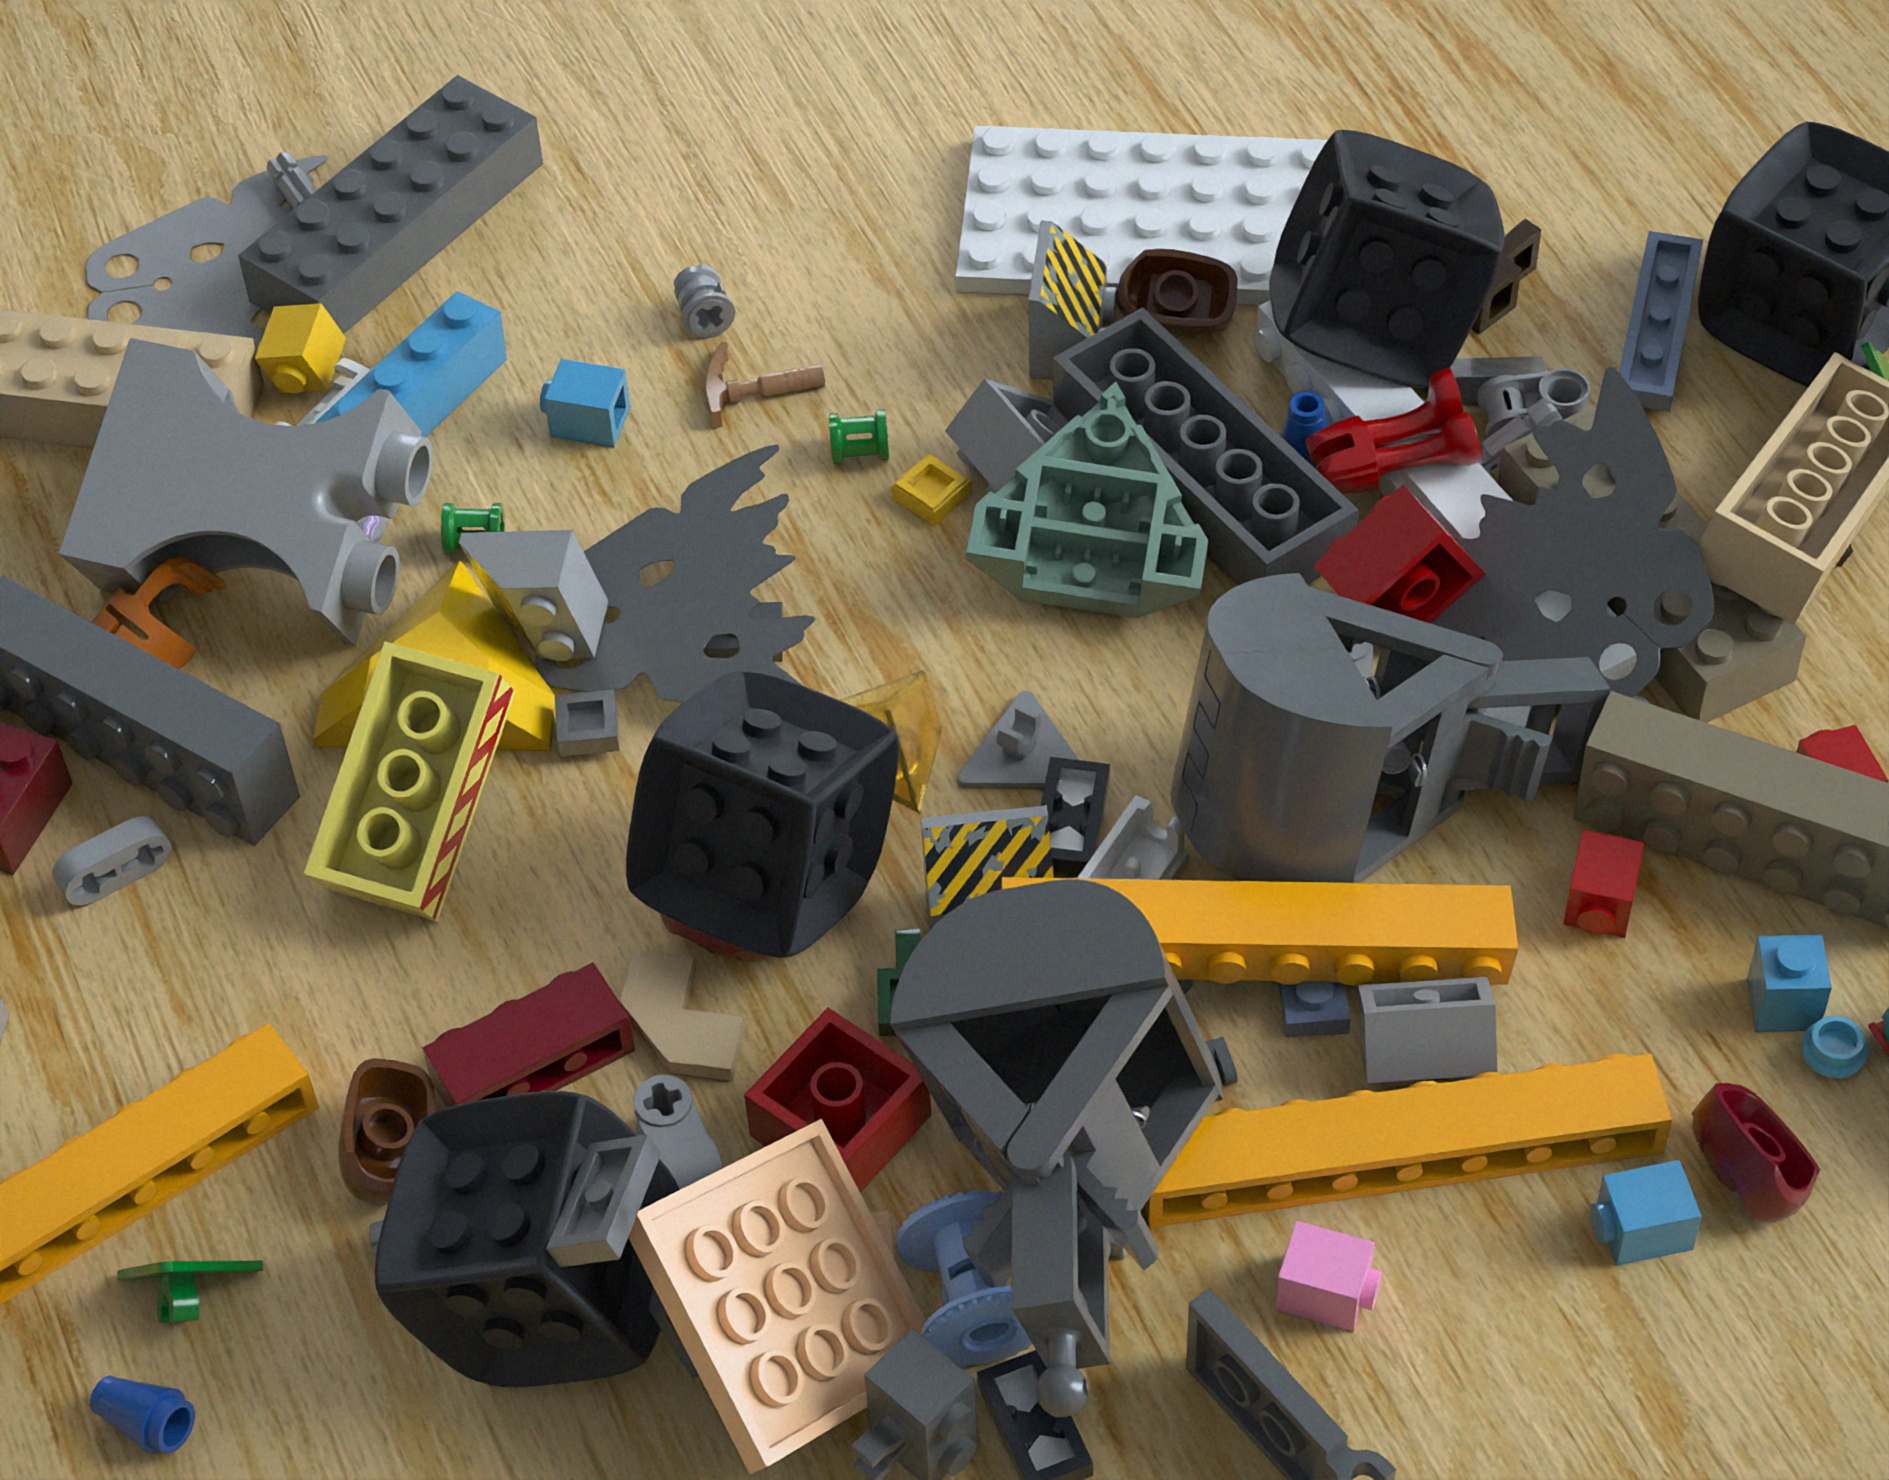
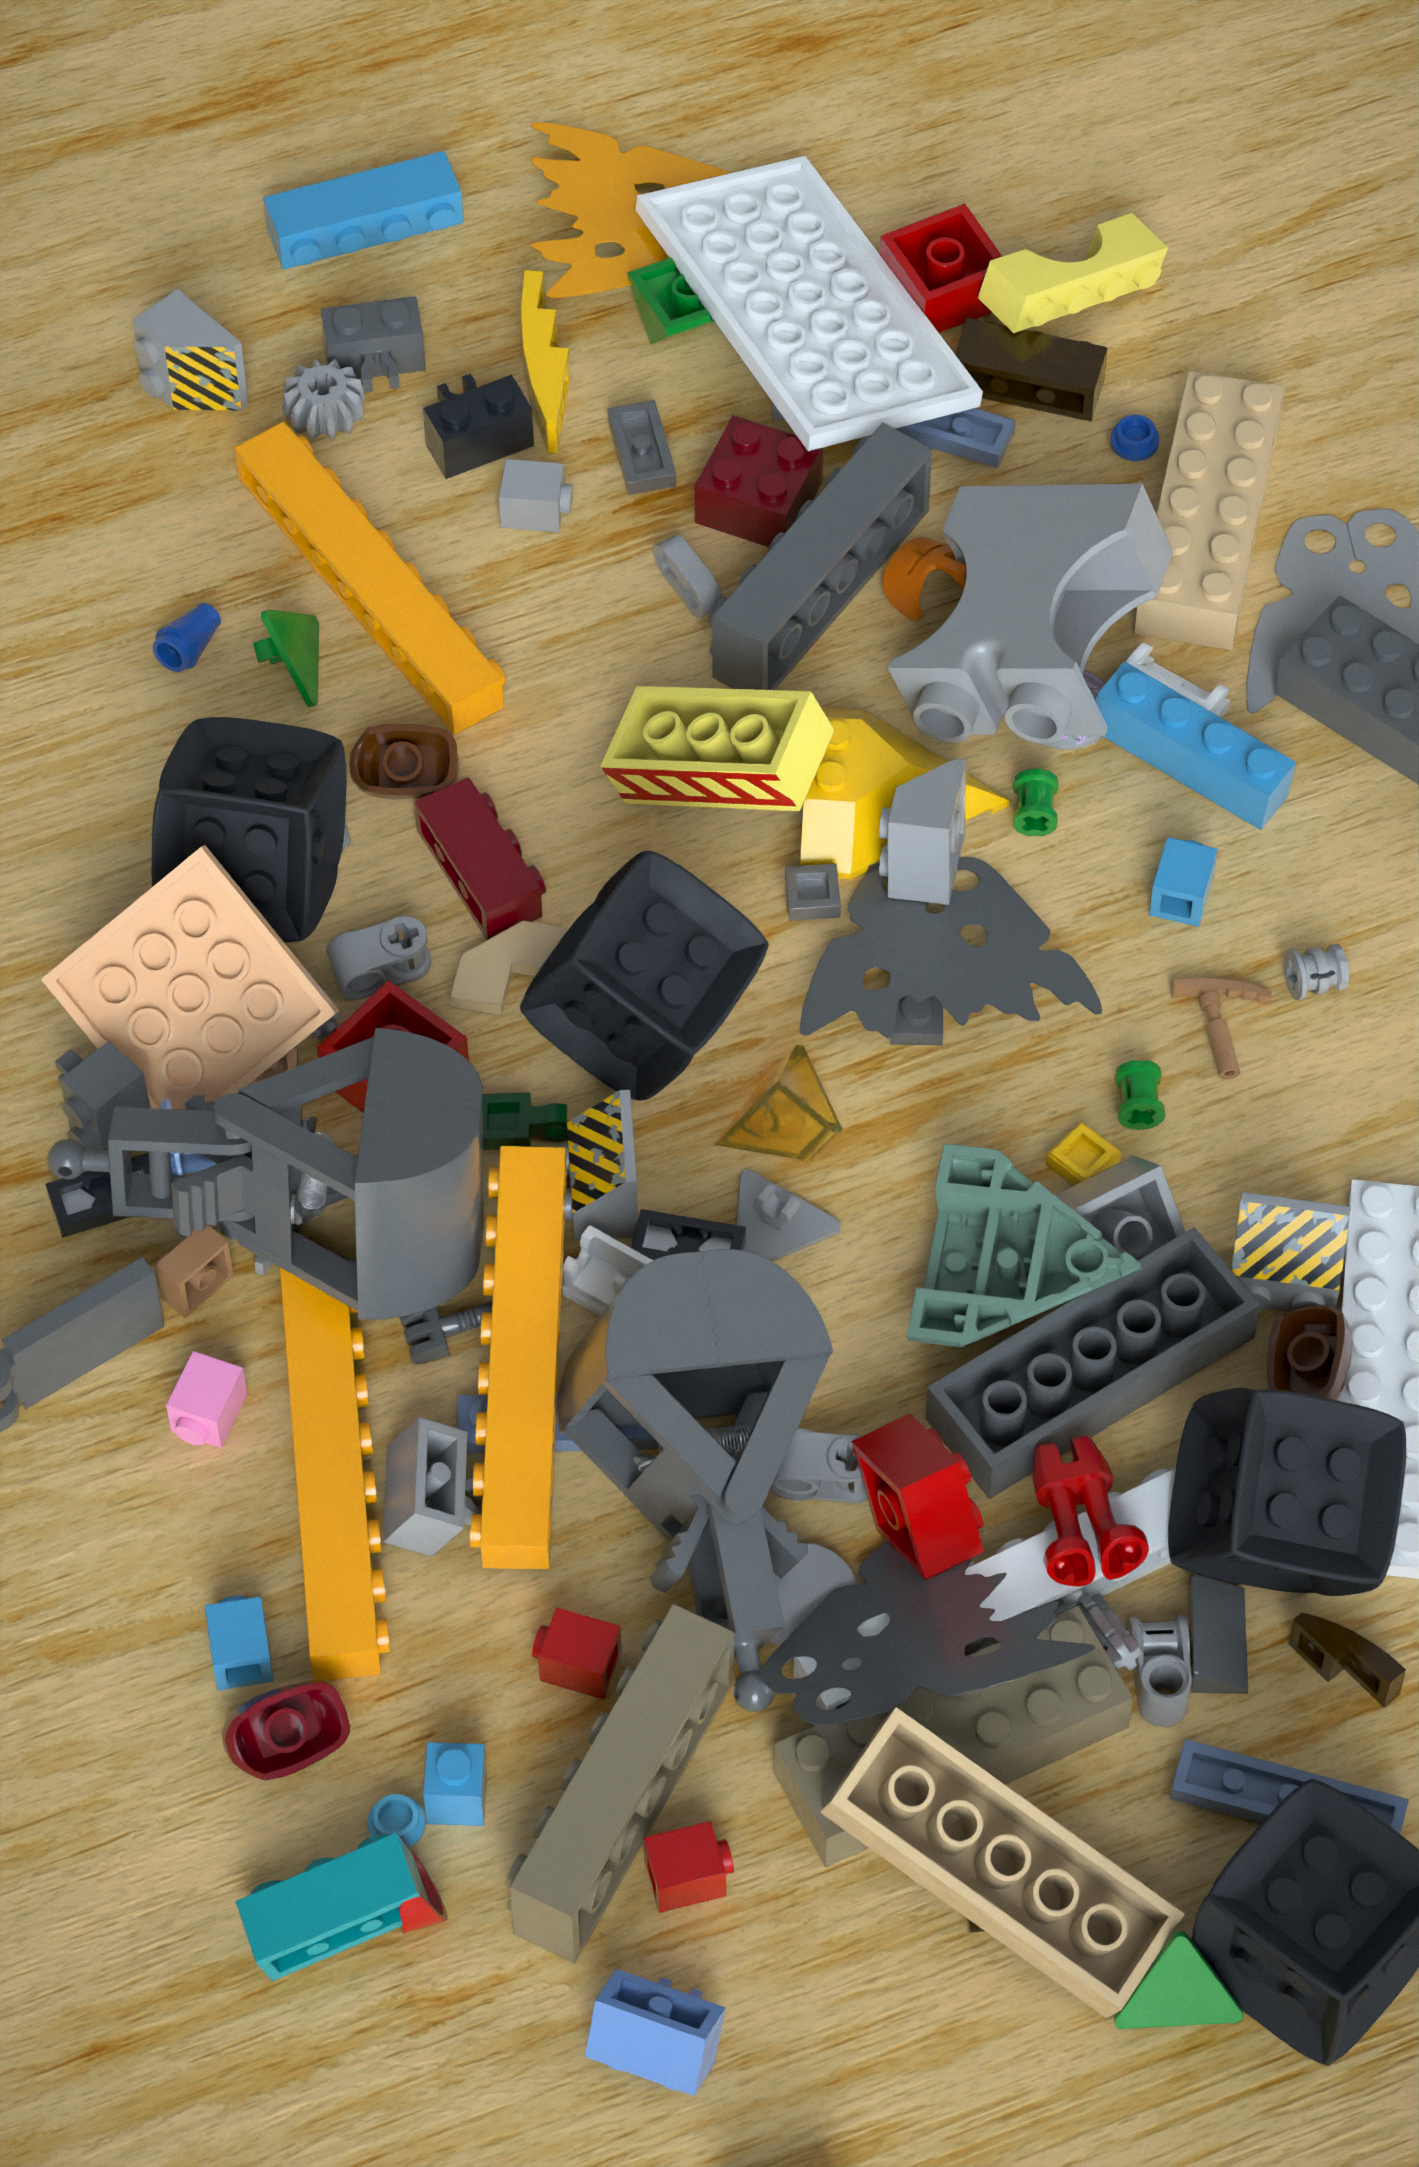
camera: 90 degrees right, 5 degrees up
yellow brick [255,303,346,394] -> none
flat silver plate [546,1134,661,1267] -> none
blue cone [1279,391,1328,469] -> none
none -> medium nougat piece [156,1225,234,1318]

